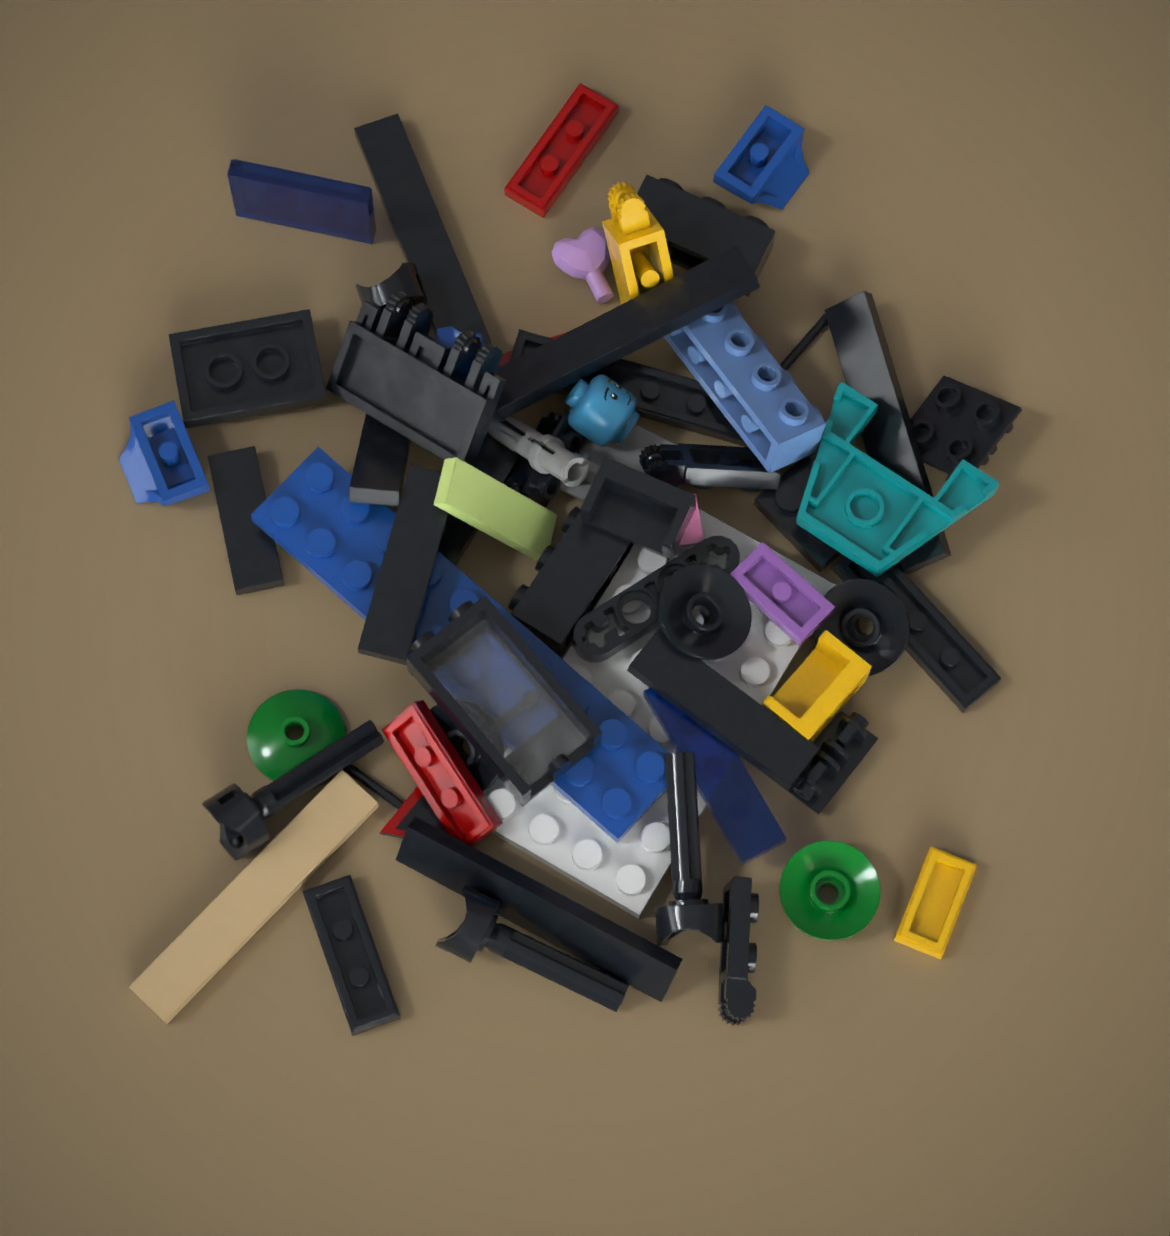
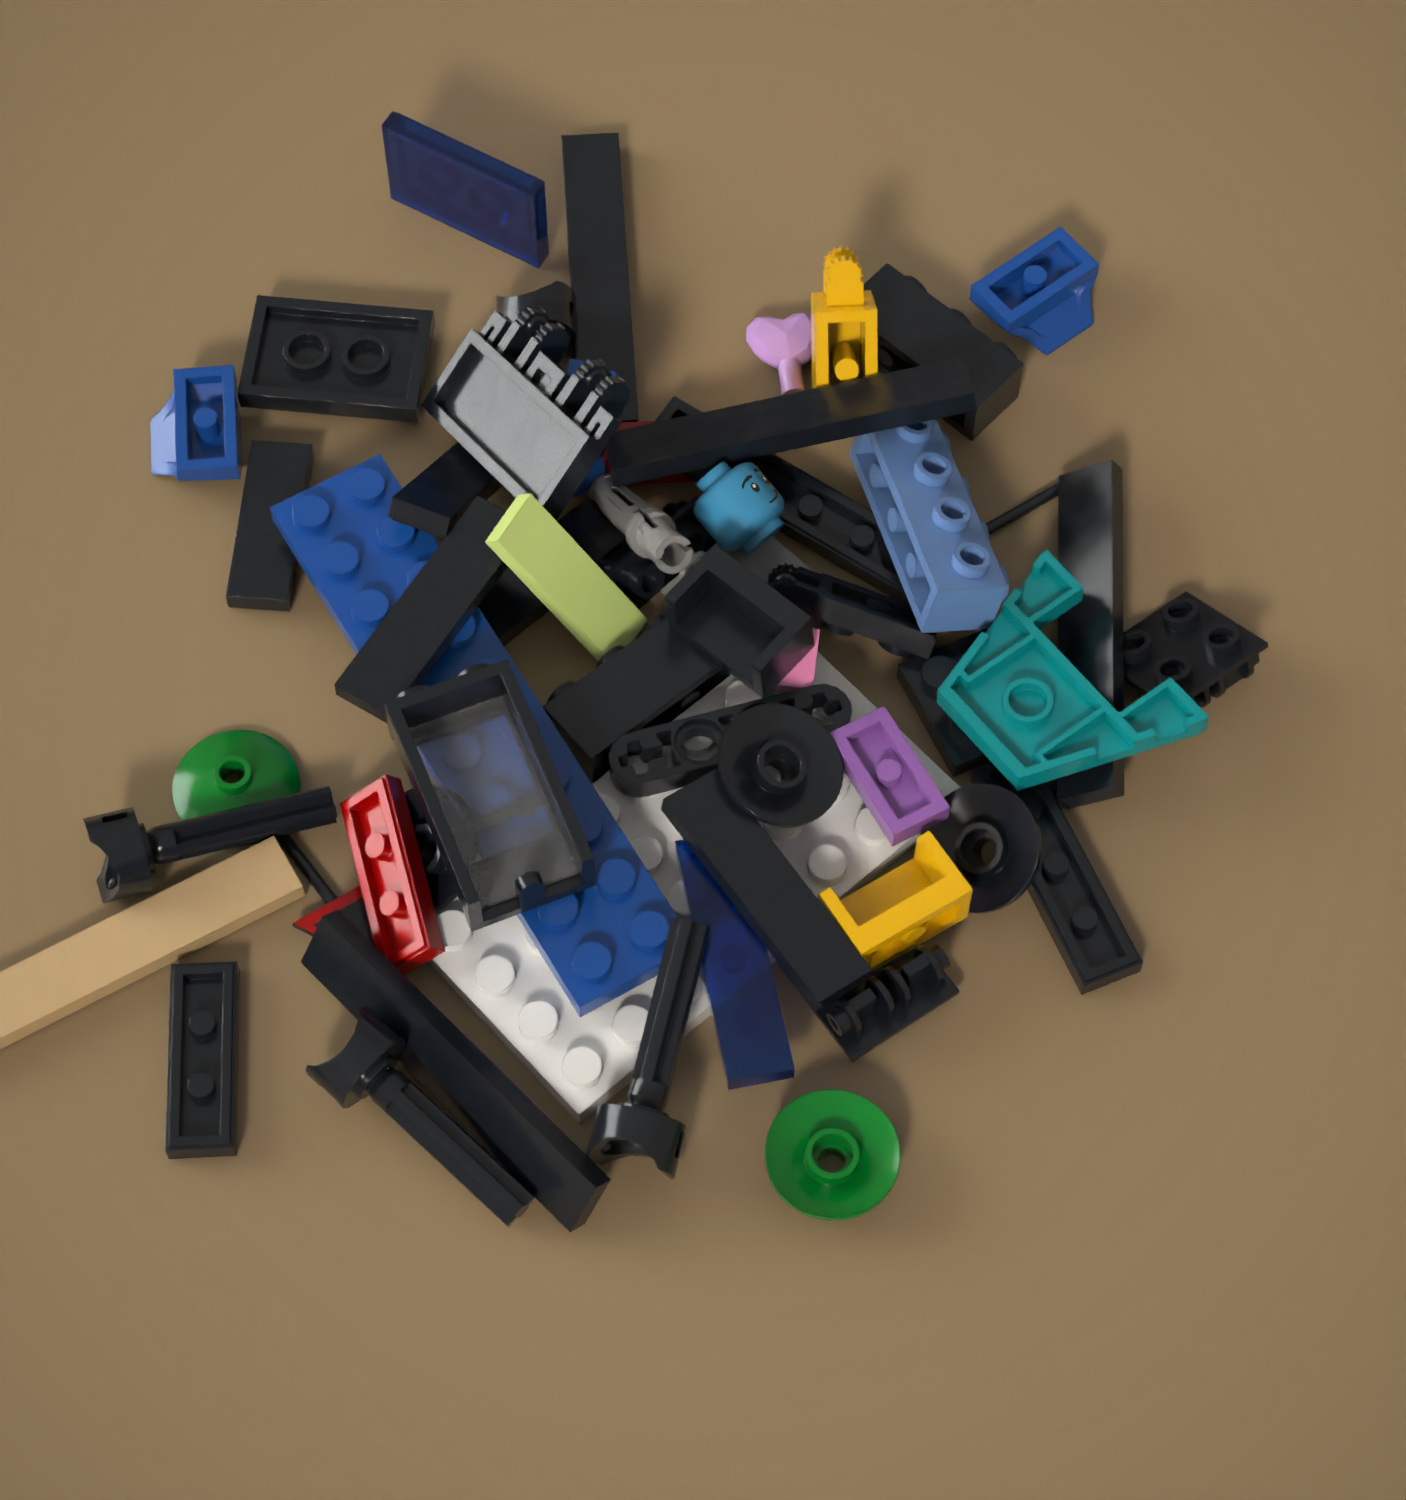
camera: 20 degrees right, 10 degrees down
red tile [504,83,619,218] -> none
black hinge [718,876,759,1026] -> none
yellow tile [894,846,977,959] -> none

